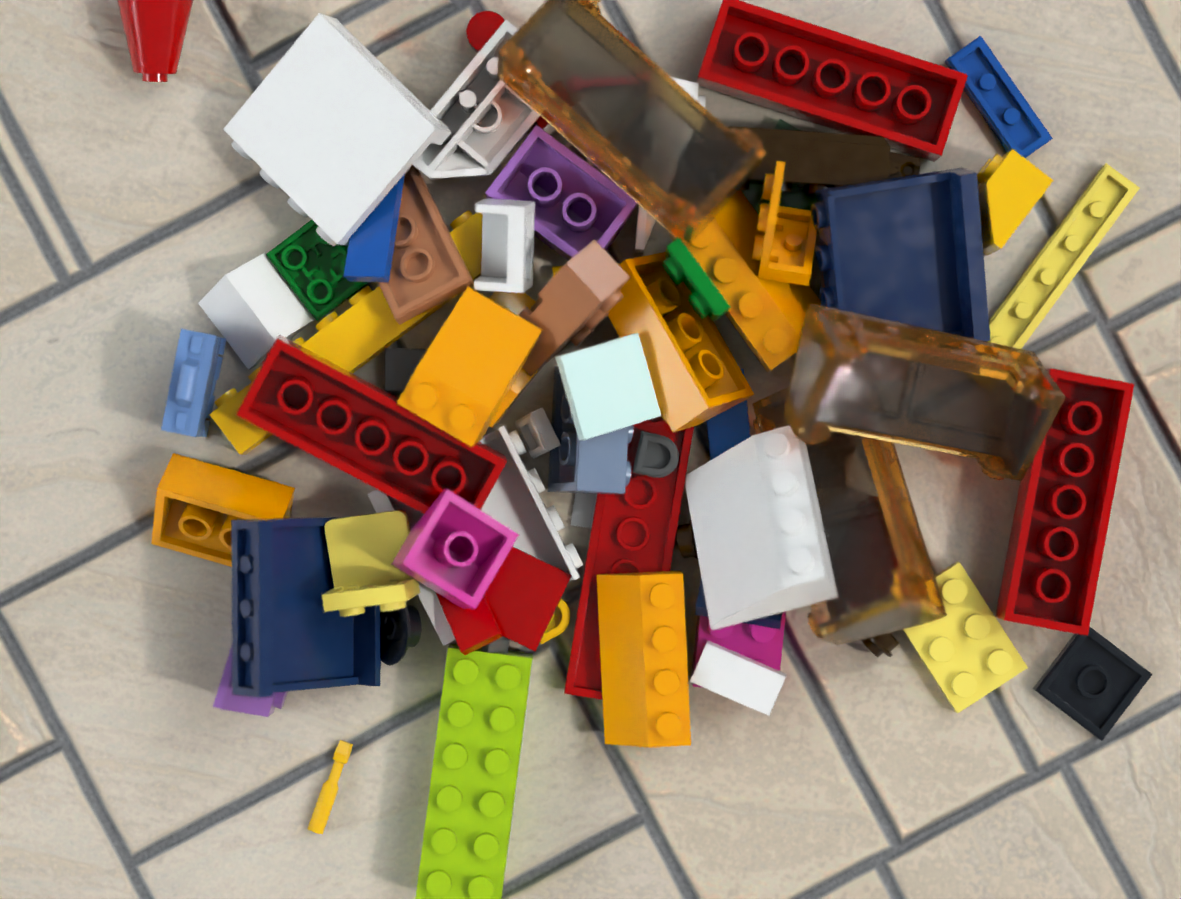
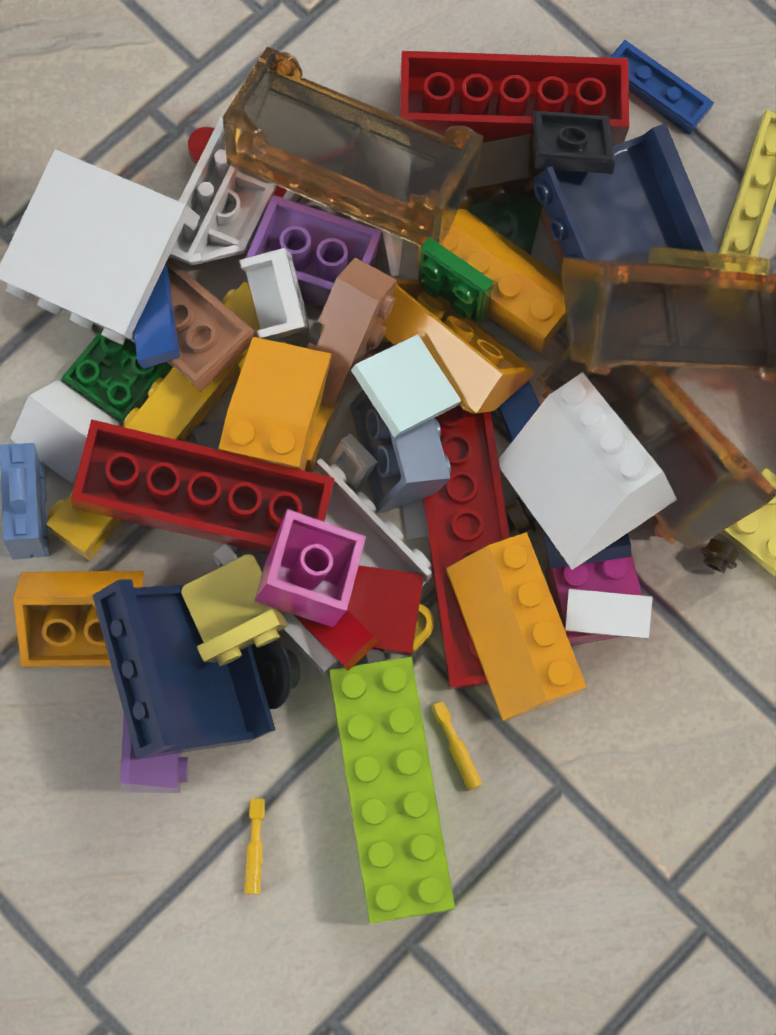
camera: 20 degrees left, 15 degrees down
dark grey tile [632,431,679,478] -> none
light orange bracket [752,161,817,286] -> none
yellow slope [977,149,1054,256] -> none
none -> yellow piece [431,701,483,791]
none -> black tile [531,111,615,174]
none -> clear yellow tile [648,246,770,275]

